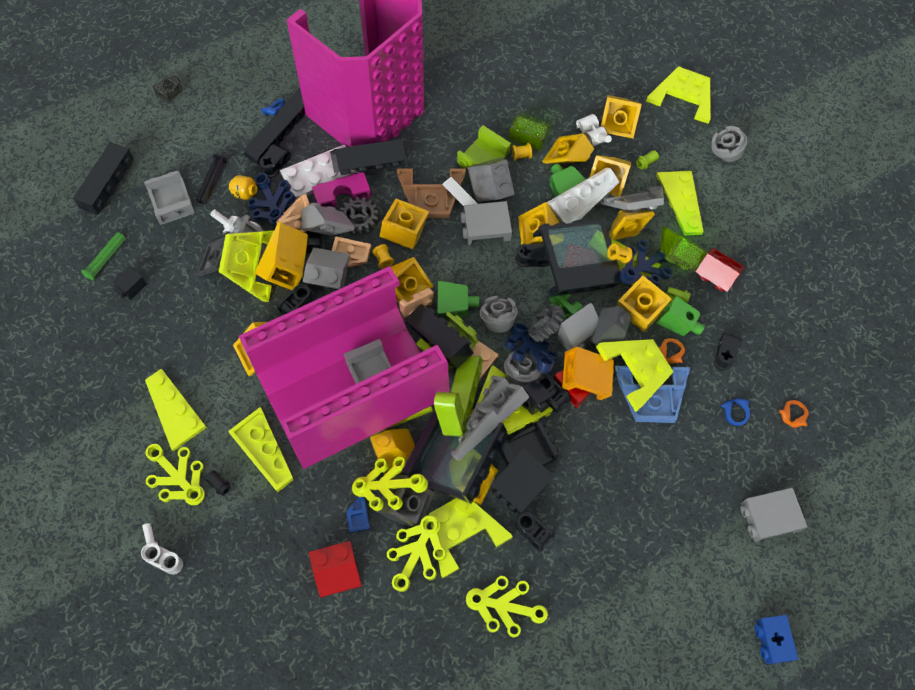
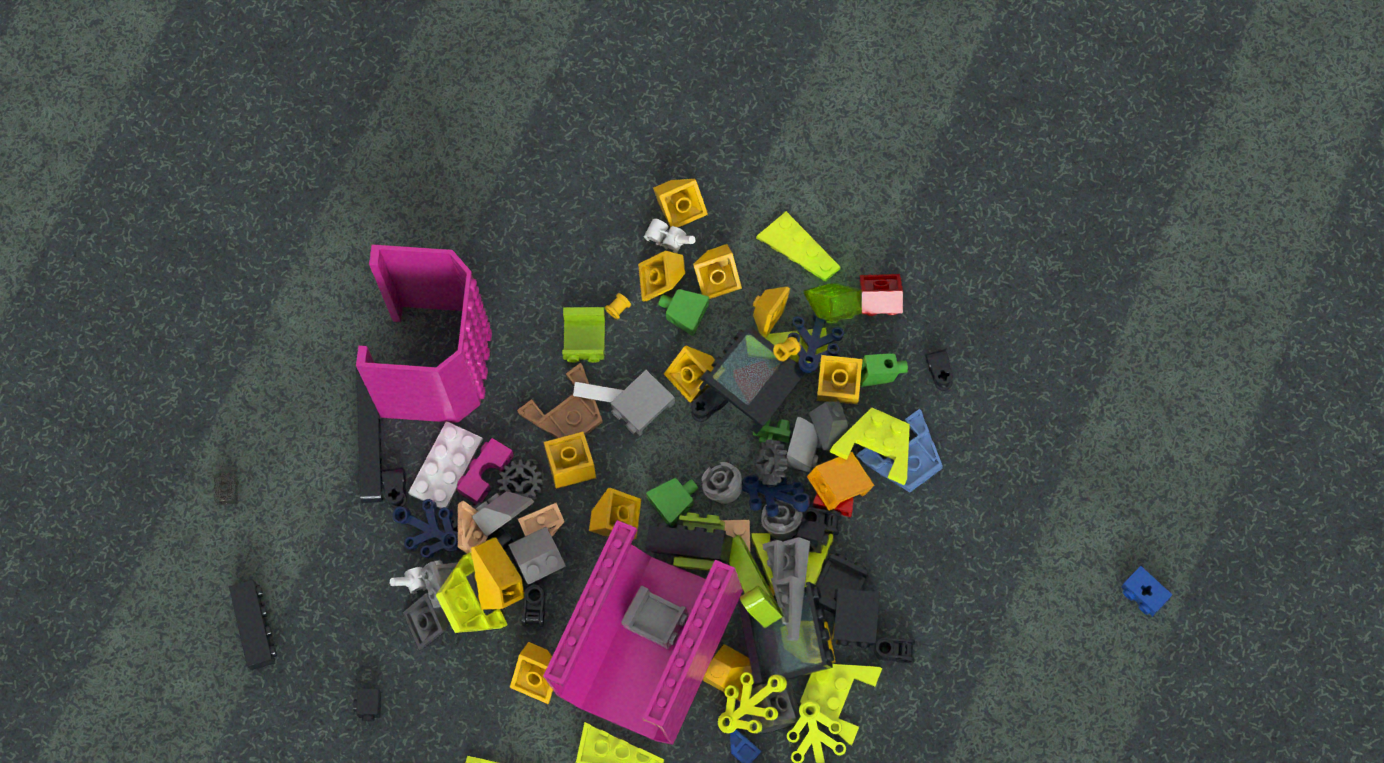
camera: 30 degrees left, 5 degrees up
bright green axle [81,232,126,281] -> none
light grey panel [144,171,195,225] -> none
black axle [196,154,227,204] -> none
yellow head [229,175,257,200] -> none
blue piece [261,98,285,116] -> none
black brick [330,139,406,175] -> none
yellow bush [372,244,394,269] -> none
light nougat wing [399,288,434,322] -> none
neon yellow plant [466,576,548,638] -> none
flat silver slope [467,157,515,202] -> none
clear neon green slope [509,112,554,151] -> none
white wing [547,168,619,224] -> none
light grey wing [597,186,664,212] -> none
lime pin [636,150,659,169] -> none
neon yellow wing [646,66,711,124] -> none
orange piece [658,338,685,365] -> none
lime pin [667,286,691,303] -> none
light grey cone [712,126,747,162] -> none
blue piece [721,398,750,426] -> none
light grey panel [740,488,807,542] -> none
orange piece [779,400,809,428] -> none

